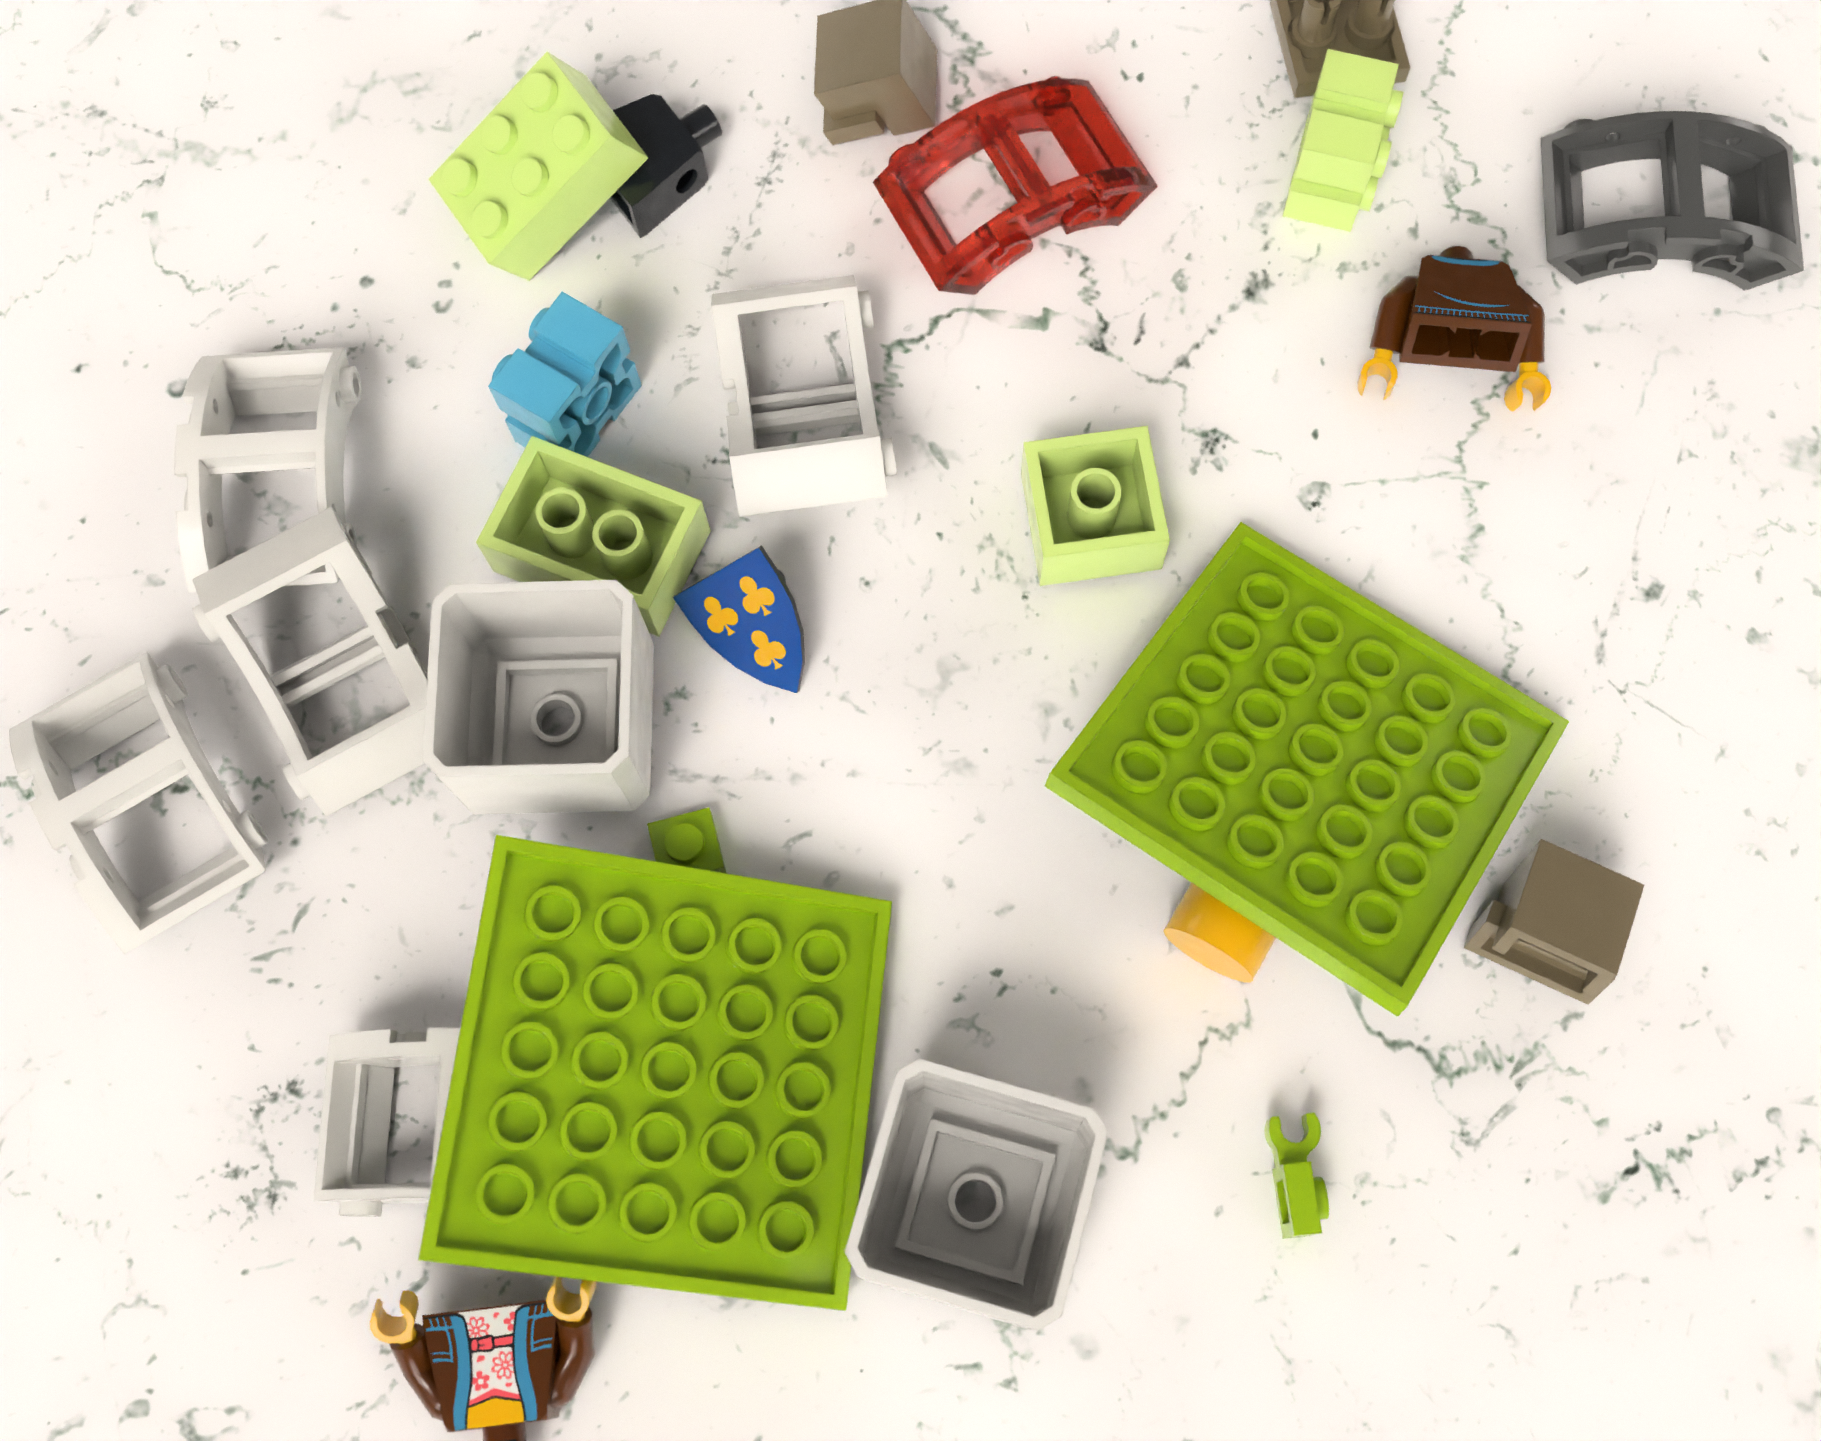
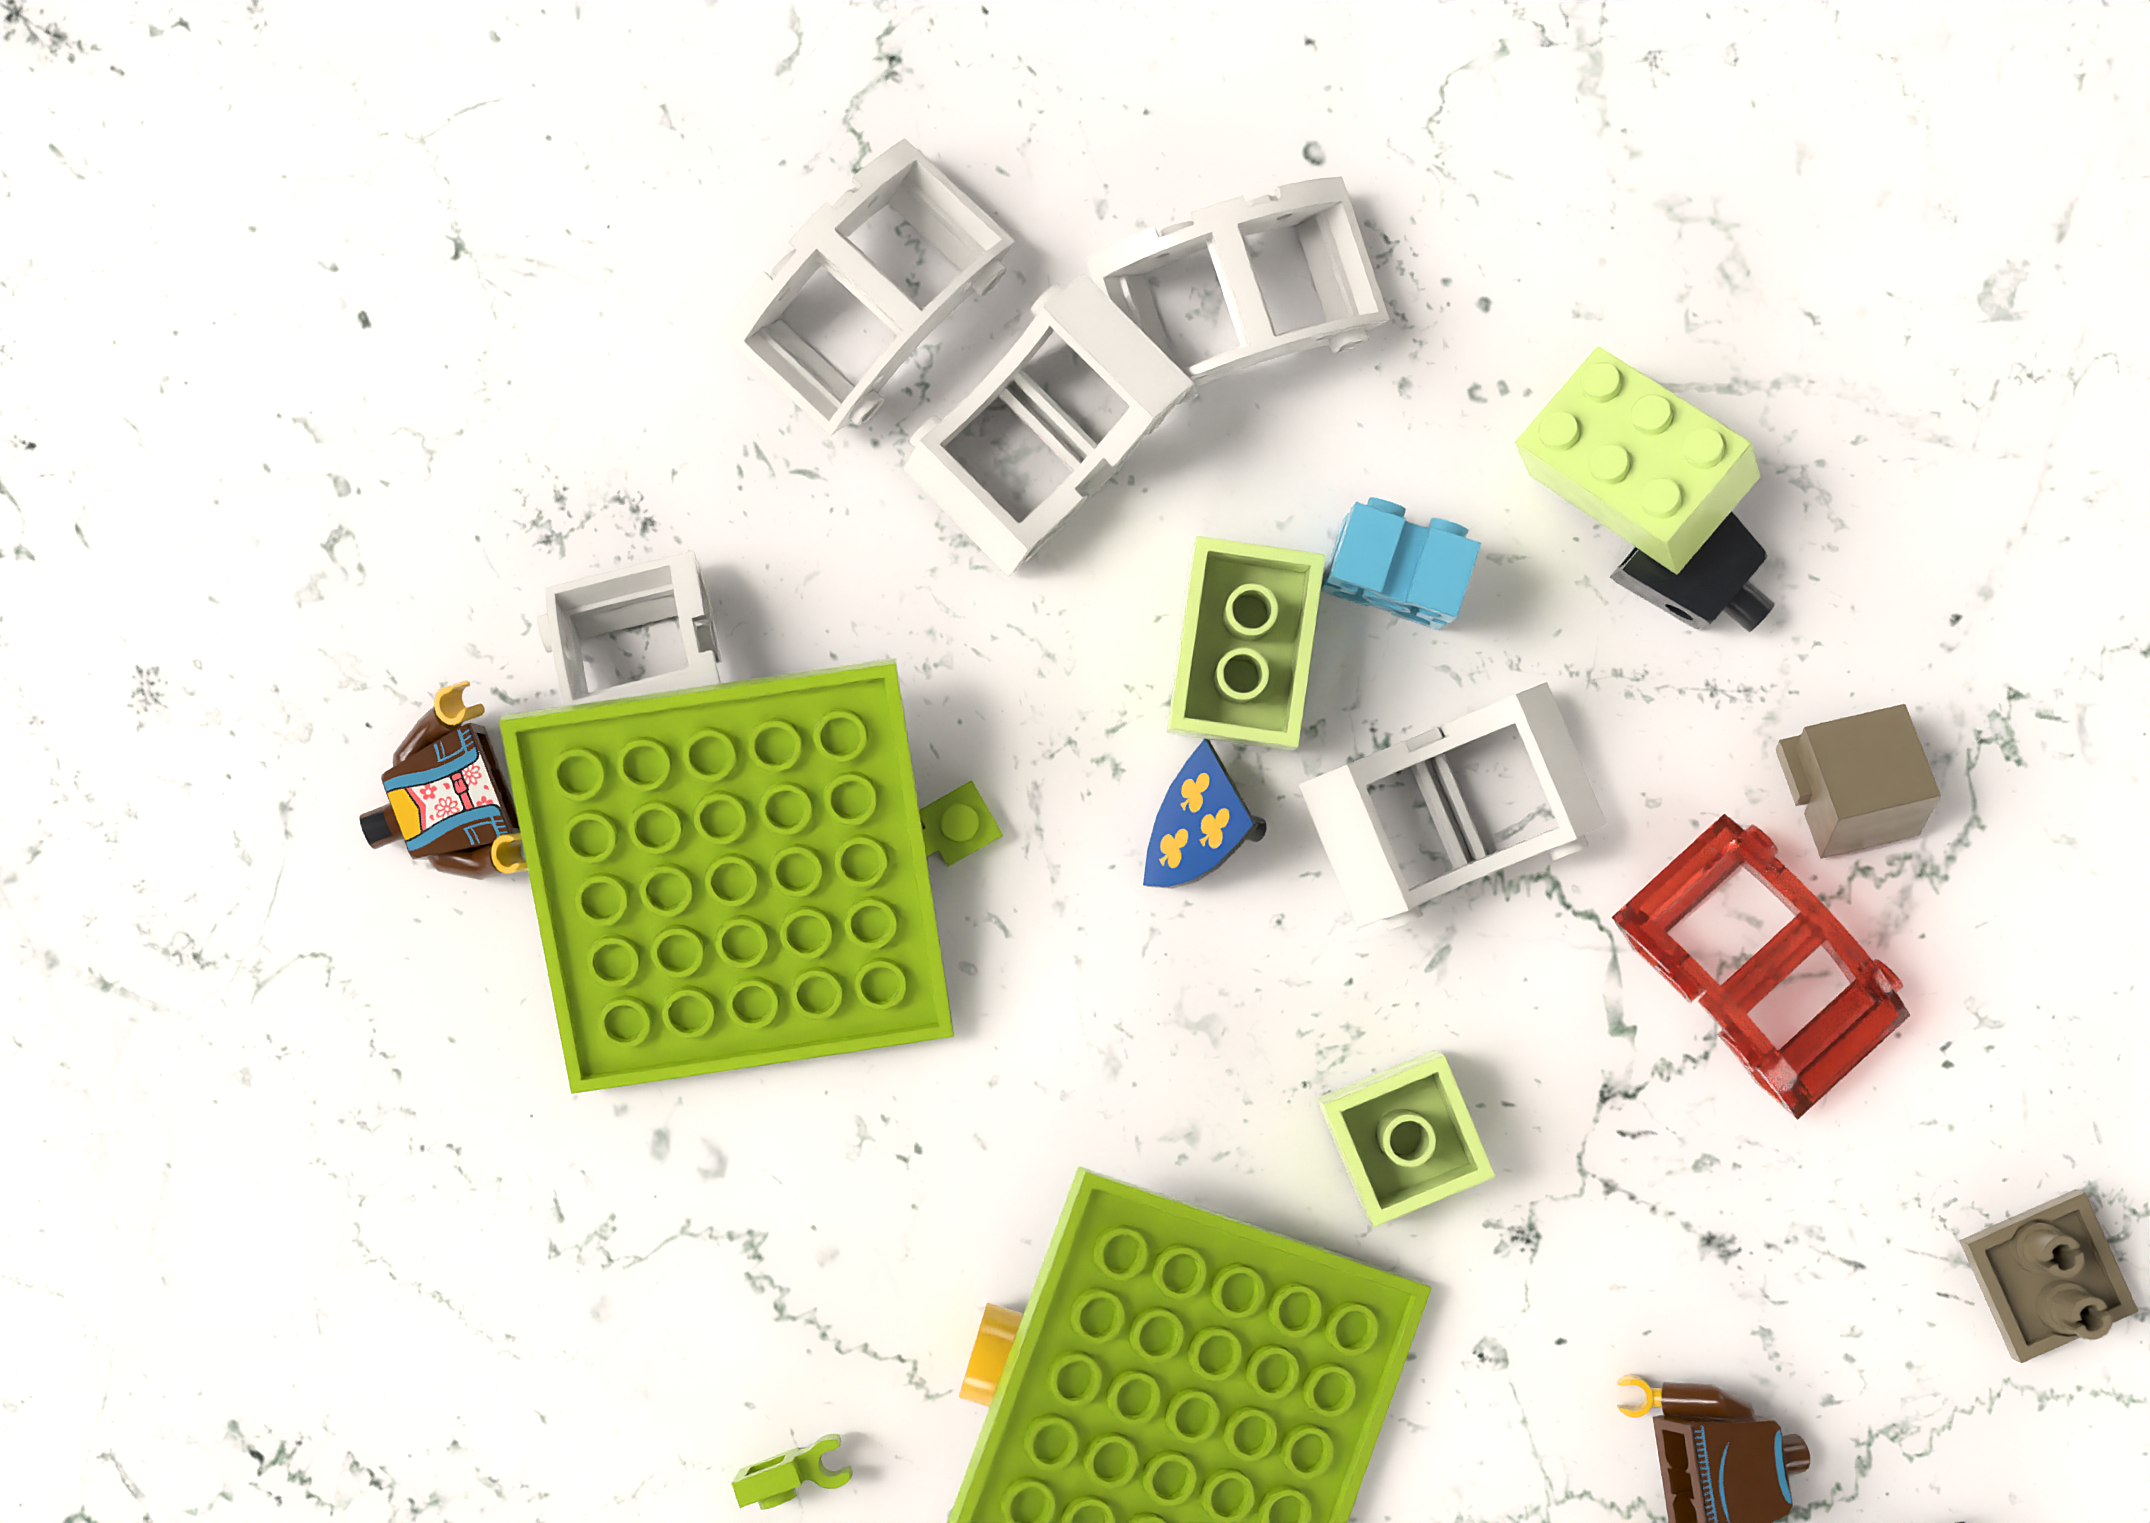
camera: 75 degrees right, 15 degrees up
white plate [422,580,654,814] -> none
white plate [845,1058,1108,1330] -> none
yellowish green brick [1282,49,1403,232] -> none

